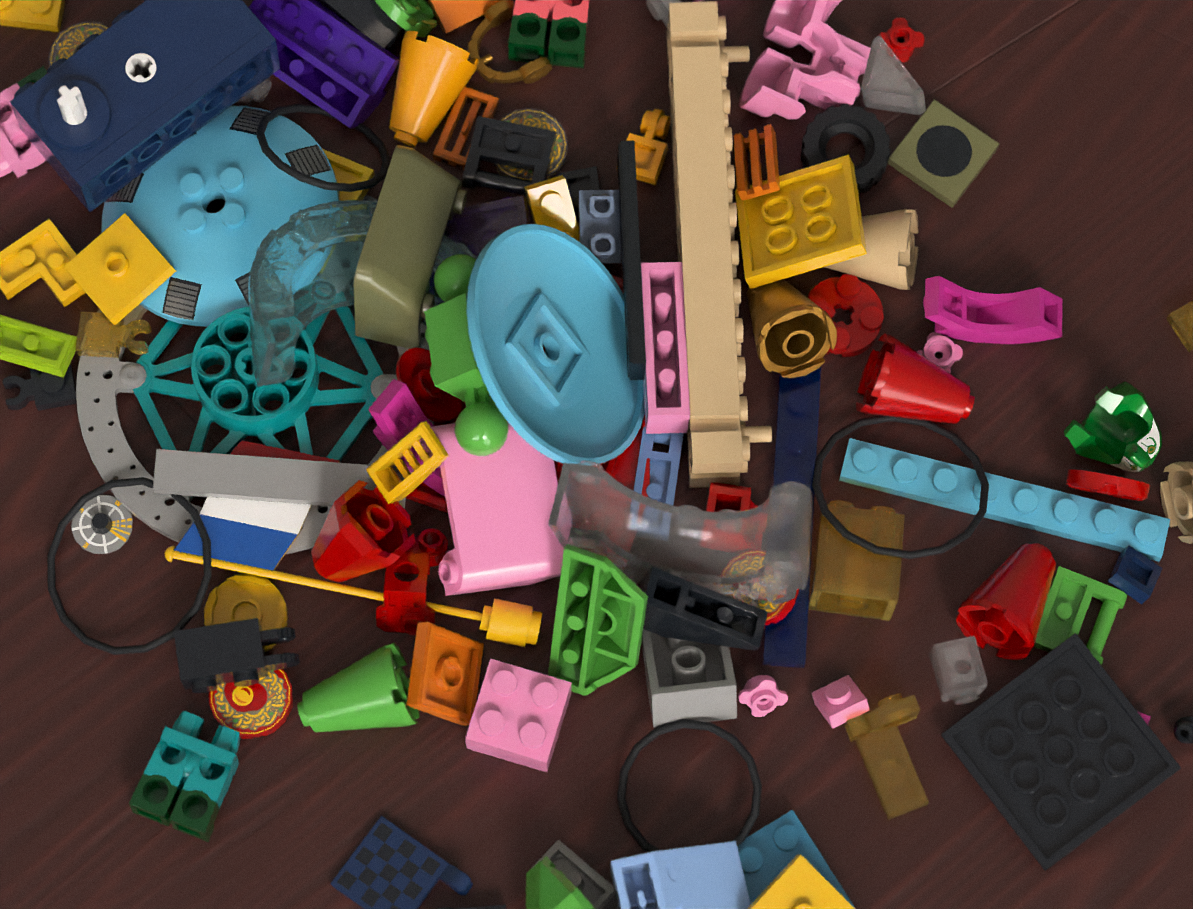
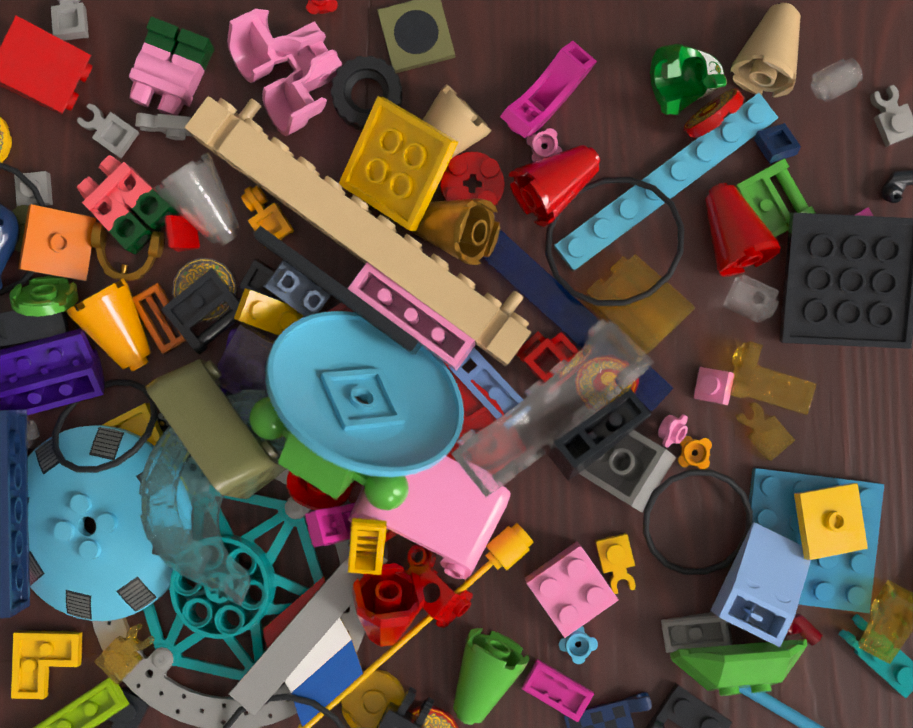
camera: 45 degrees left, 15 degrees up
yellow plate [64,213,176,325] -> none
orange plate [406,622,484,726] -> none
bright green wedge [548,544,648,696] -> none
orange tile [734,124,780,201] -> none
clear slope [861,35,926,115] -> none
none -> clear cone [154,153,240,246]
none -> red slope [165,215,200,252]
none -> dark pink plate [521,659,594,722]
none -> medium azure plate [559,626,598,664]
none -> yellow plate [595,533,635,594]
none -> light orange plate [678,436,712,469]
none -> clear yellow plate [736,402,795,461]

